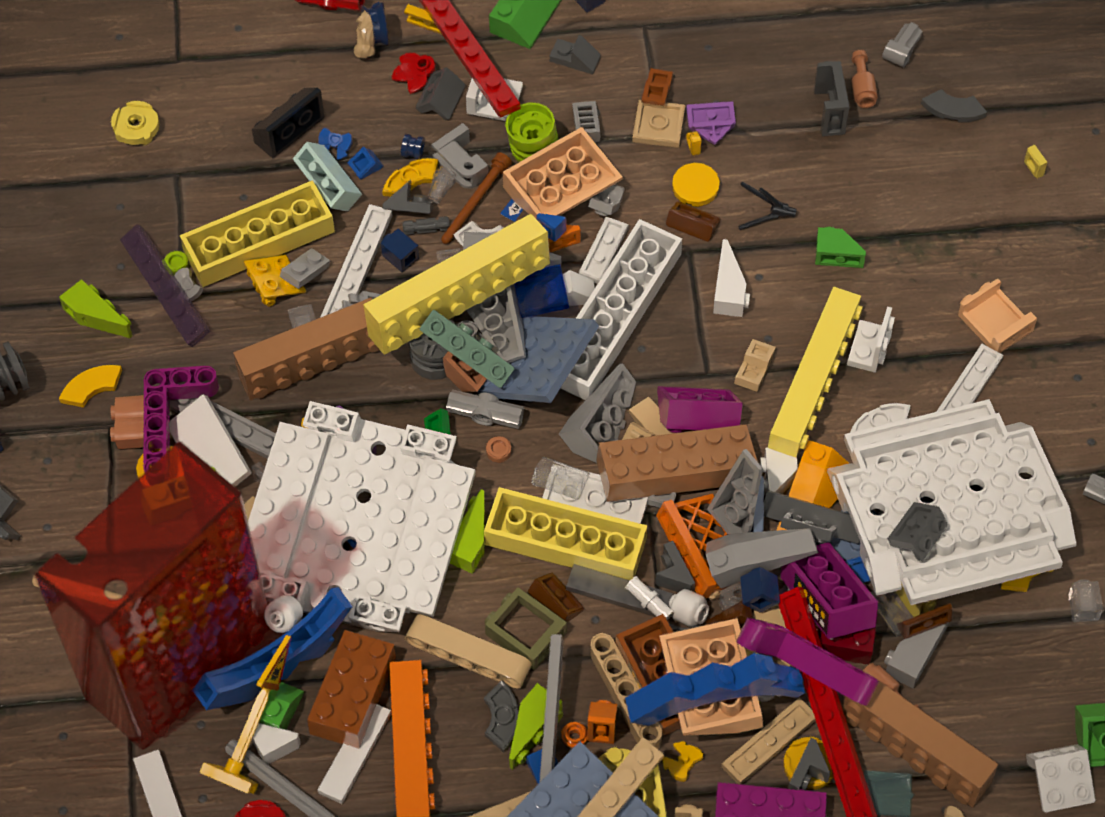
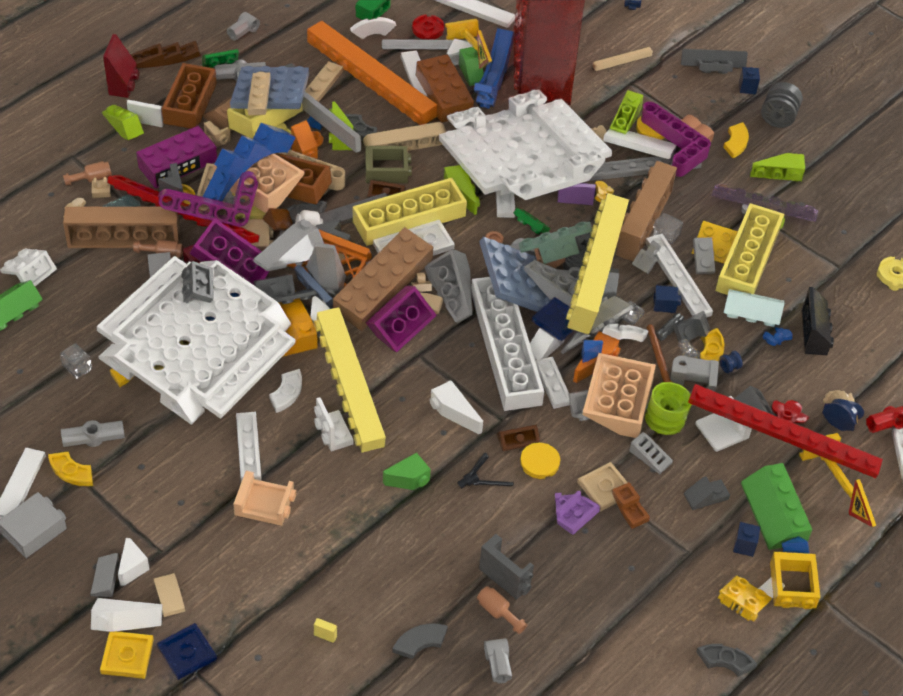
camera: 135 degrees right, 10 degrees down
white head [264,595,303,633] -> none
blue slope [347,146,383,180] -> none
clear slope [532,457,590,499] -> none
white pin [625,576,674,620] -> none
yellow tile [686,131,701,156] -> none
tan slope [734,339,776,392] -> none
dark blue brick [740,567,780,613] -> none

